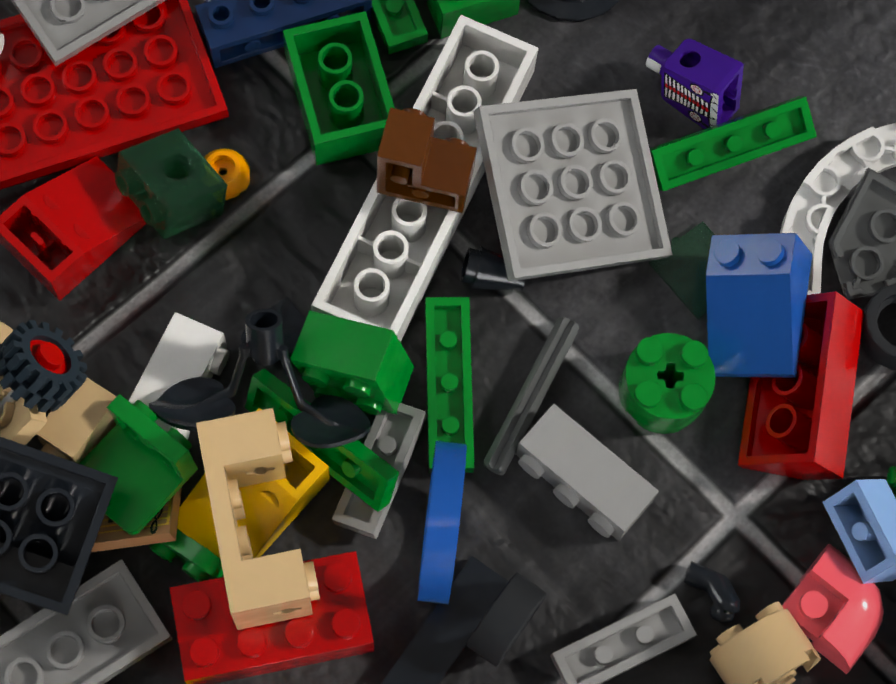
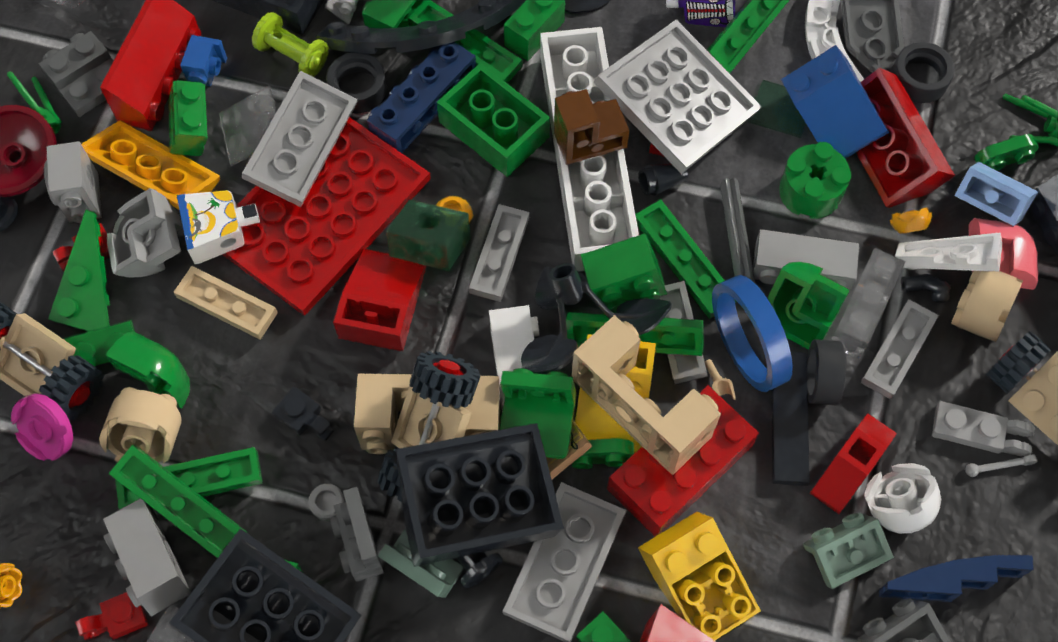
camera: 25 degrees left, 5 degrees down
none -> light grey plate [469,204,530,302]
none -> tan hand [705,359,736,400]
none -> green brick [768,262,850,350]
none -> clear arch [831,248,906,359]
none -> light orange plate [890,207,932,234]
none -> white wing [895,233,1002,272]

